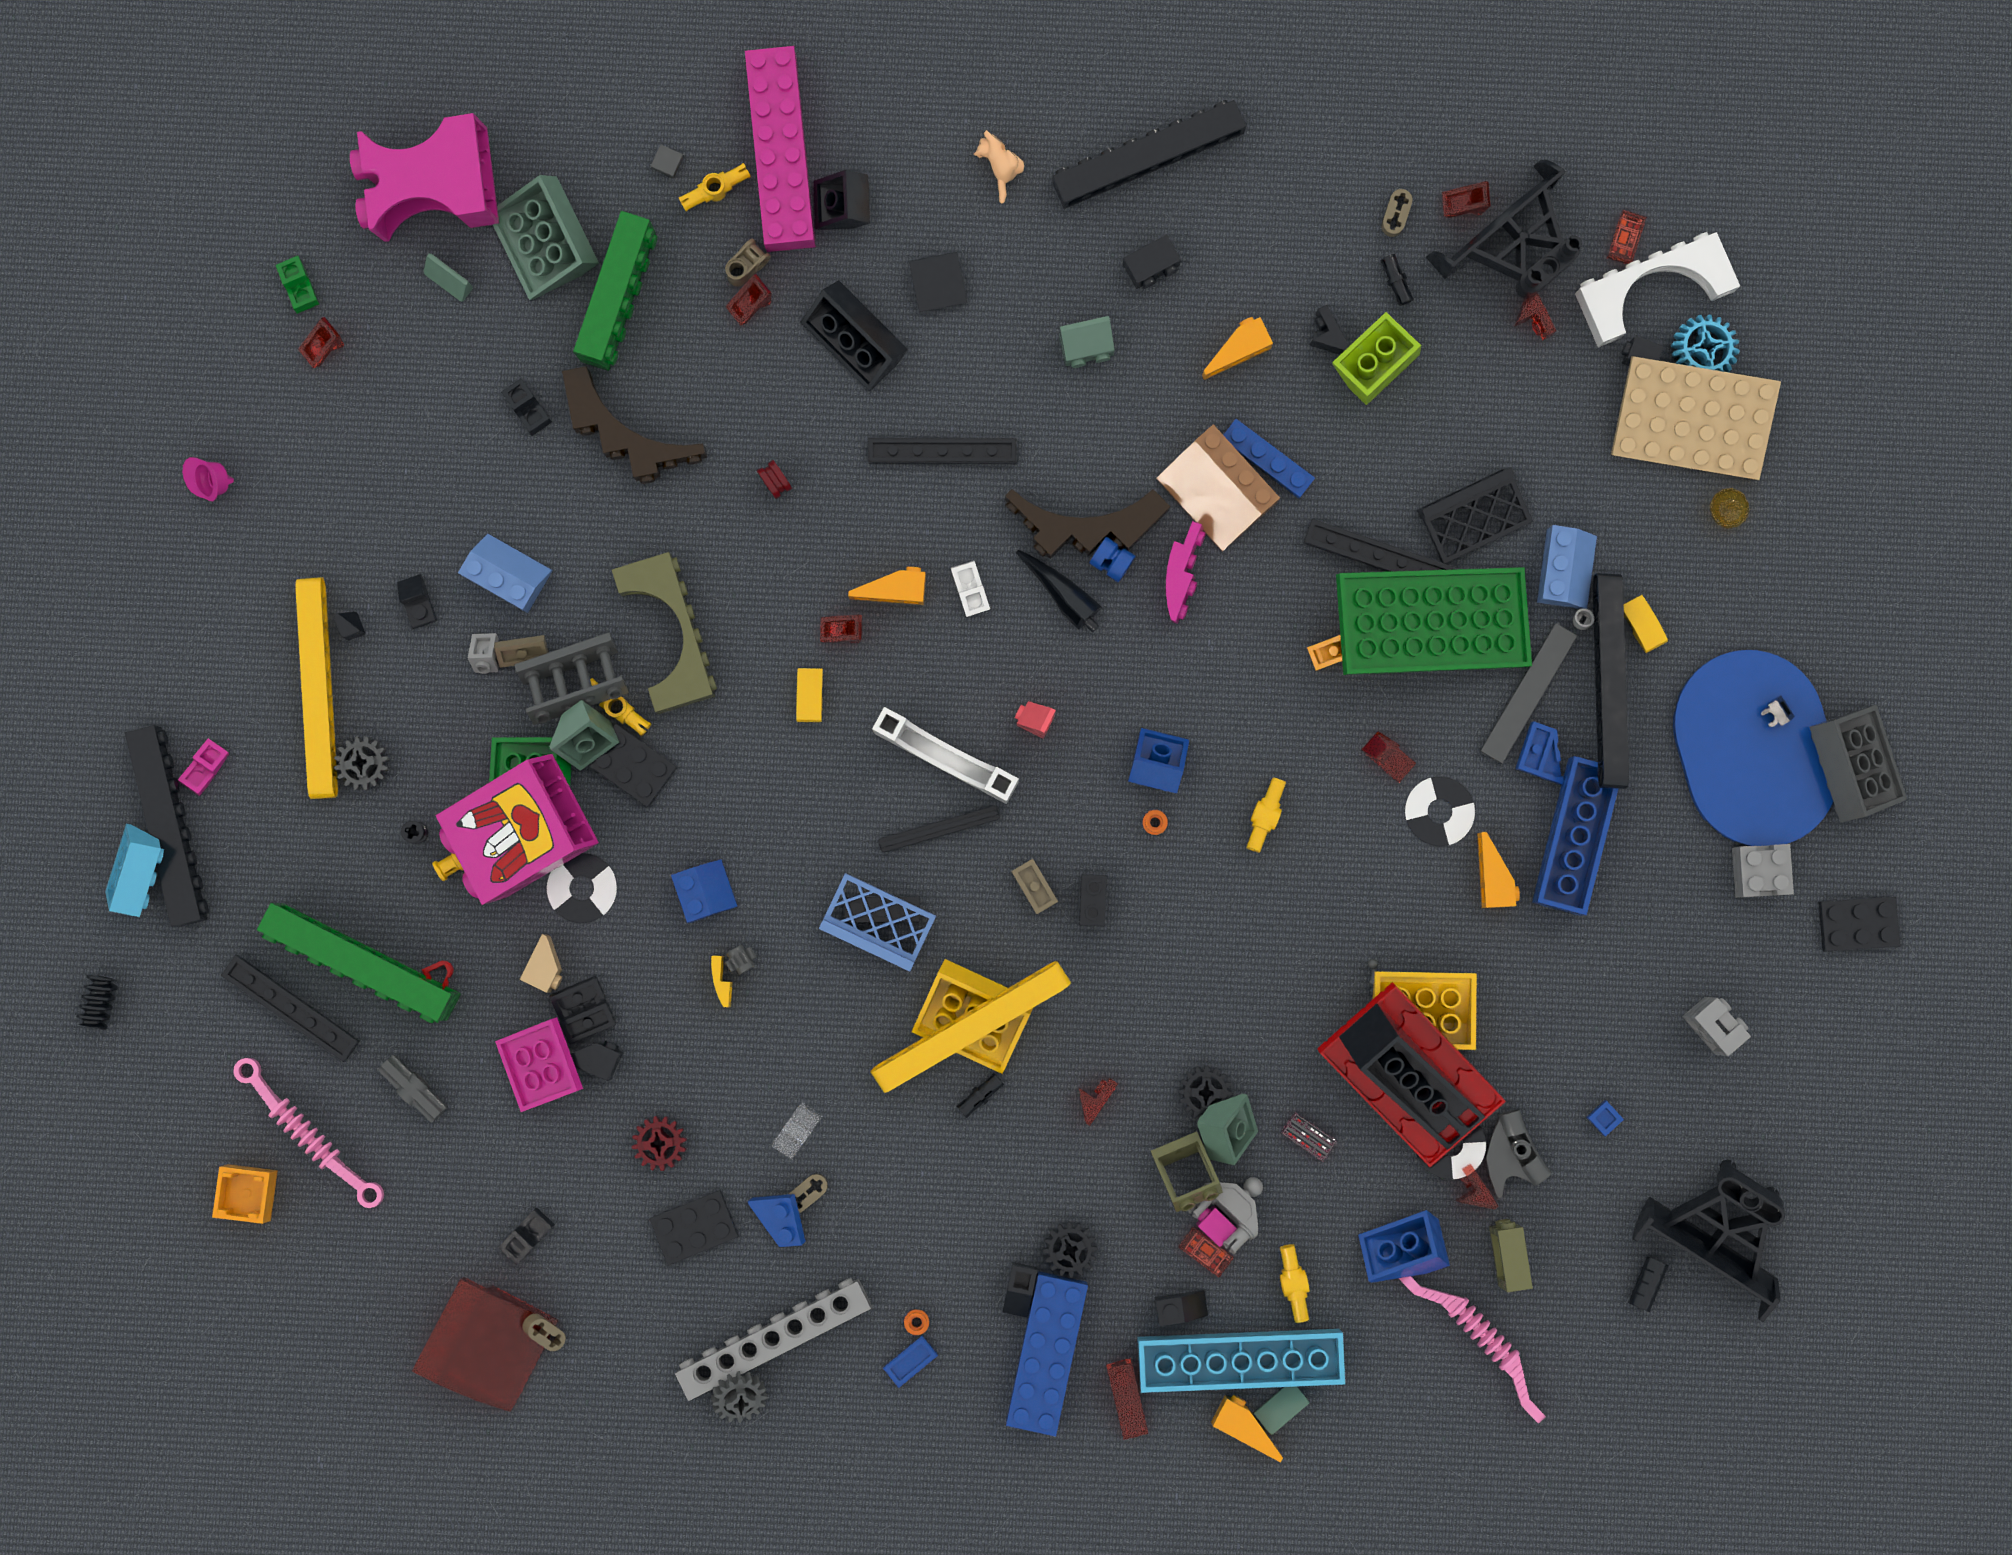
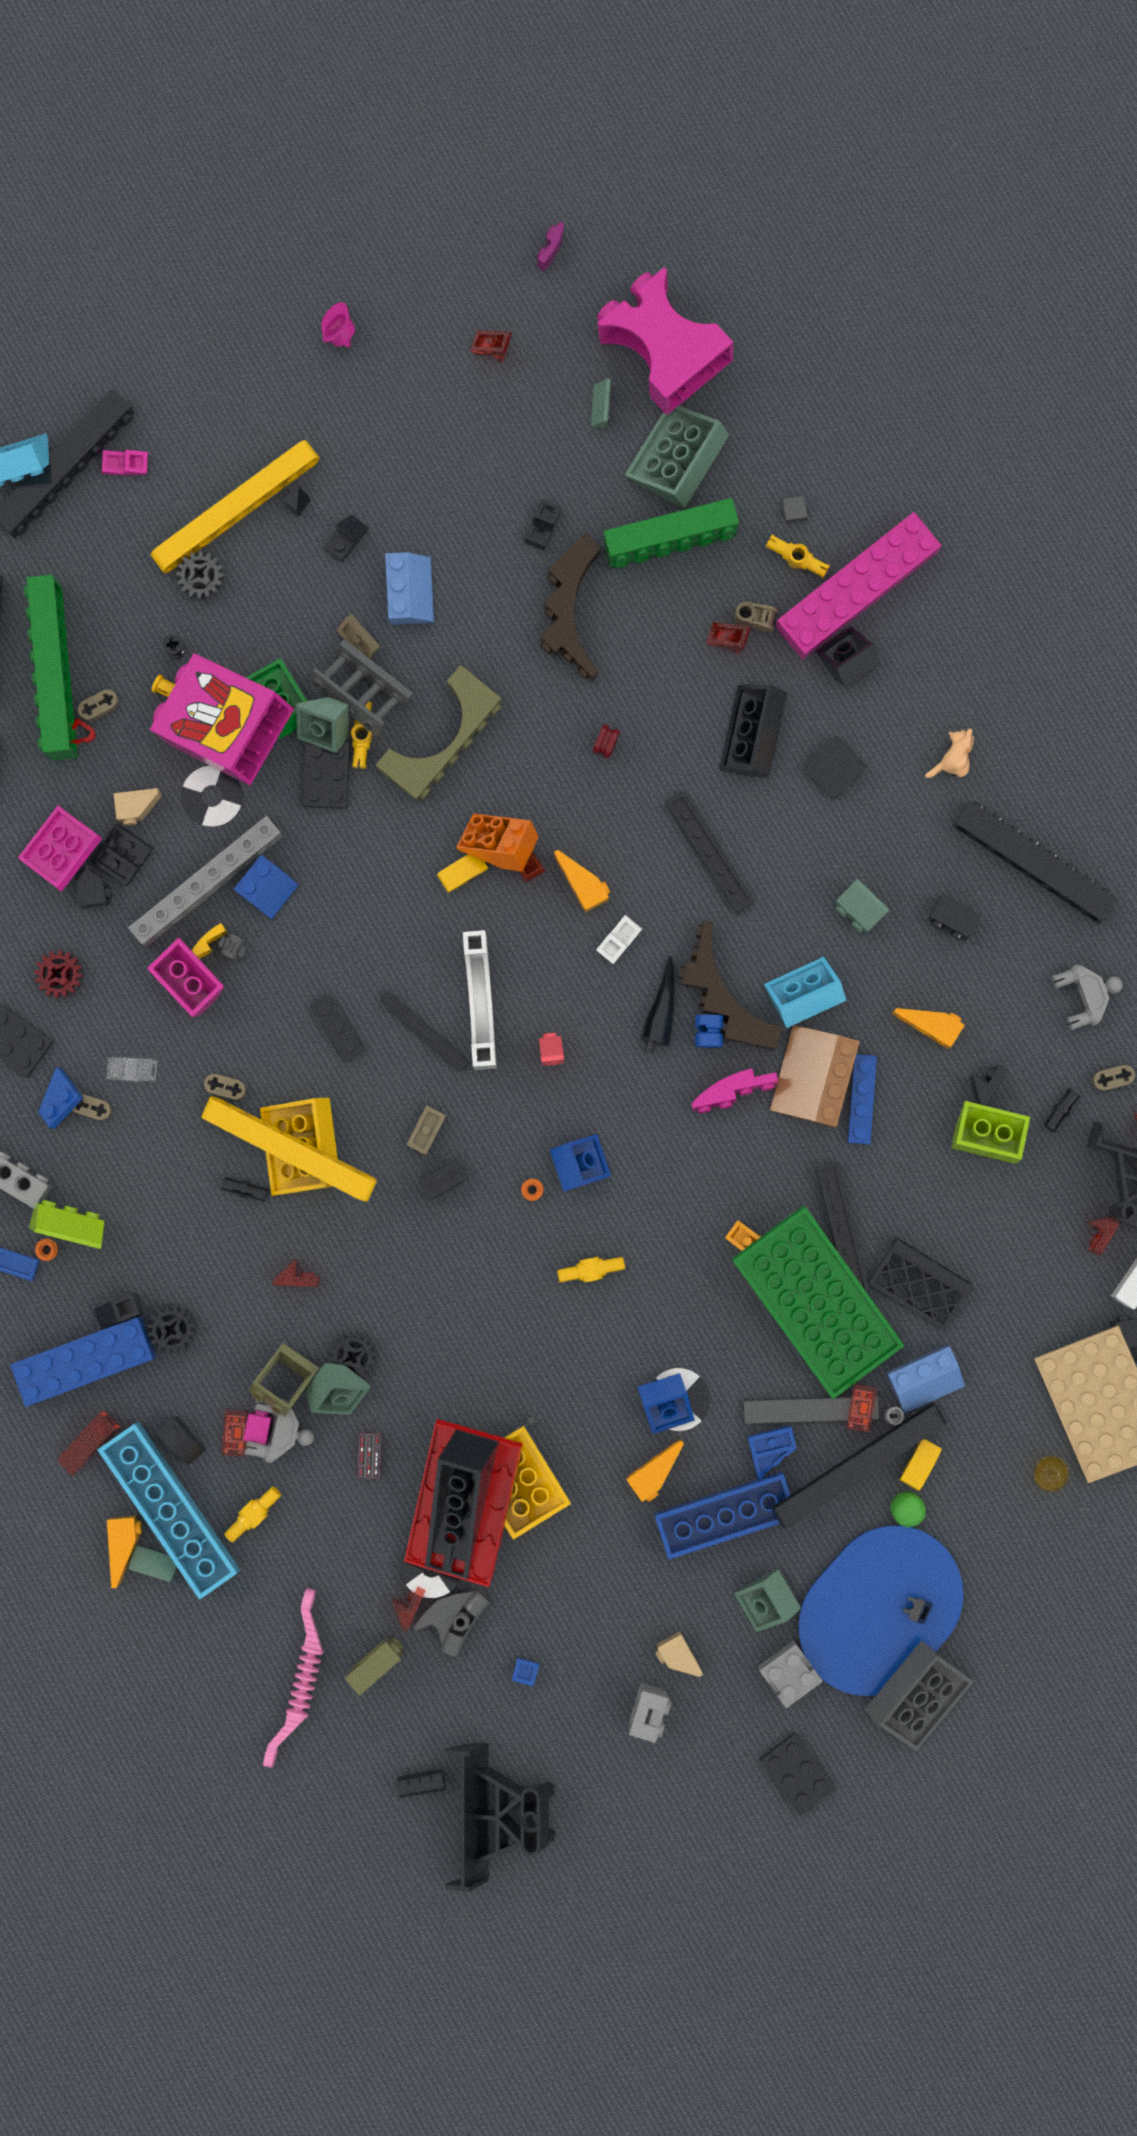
camera: 55 degrees right, 0 degrees up
green slope [276,256,320,314] -> none
light grey bracket [468,633,499,674] -> none
medium blue fence [819,873,936,971] -> none
blue slope [1358,1210,1450,1283] -> none
clear red slope [1361,731,1416,783] -> none
none -> lime slope [28,1200,104,1249]
none -> dark tan beam [78,690,119,721]
none -> light grey brick [128,815,283,948]
none -> dark pink slope [147,938,225,1017]
none -> dark tan beam [204,1074,247,1100]
none -> orange slope [456,813,539,872]
none -> magenta slope [537,221,564,272]
none -> blue slope [638,1373,695,1434]
none -> tan slope [655,1631,703,1677]
none -> sand green slope [734,1569,801,1633]
none -> medium azure slope [764,957,847,1028]
none -> clear red tile [846,1383,877,1432]
none -> bright green hair [890,1491,926,1528]
none -> light grey connector [1052,964,1123,1031]

